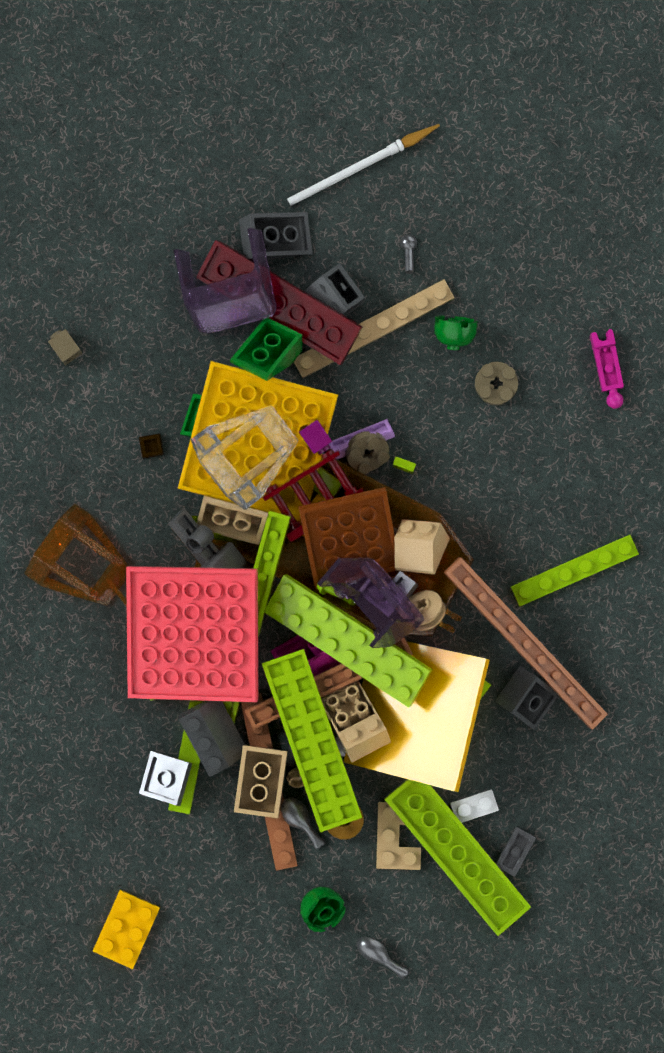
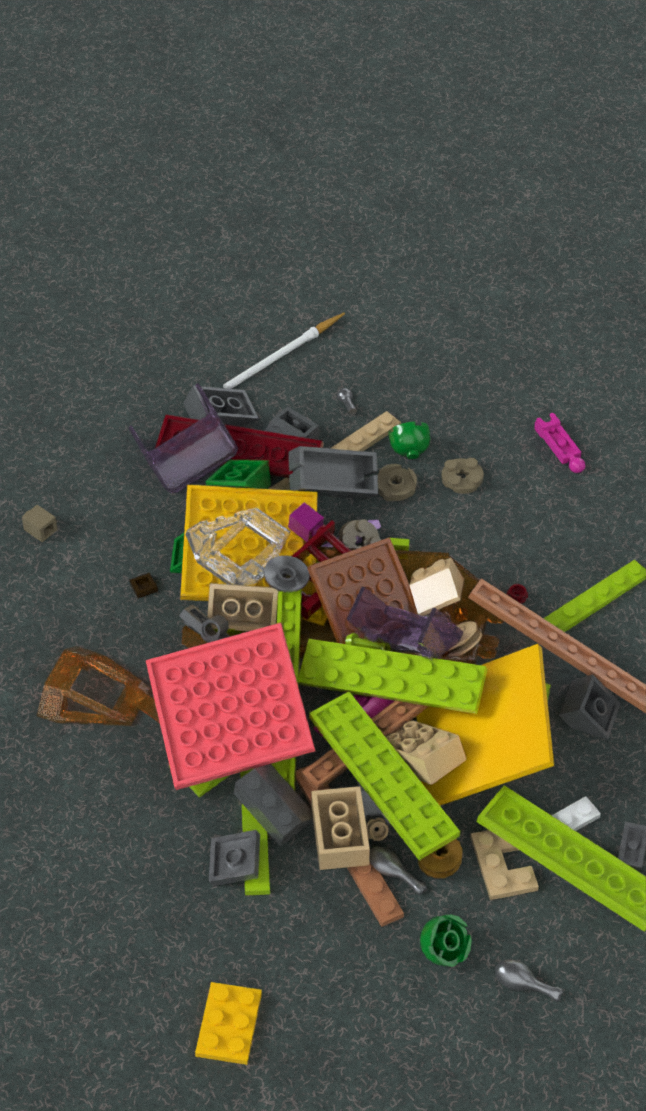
camera: 20 degrees left, 35 degrees down
none -> flat silver dish [264,556,309,592]
none -> dark grey piece [289,446,378,499]
none -> dark tan plate [378,464,417,501]
none -> dark red plate [506,584,528,604]

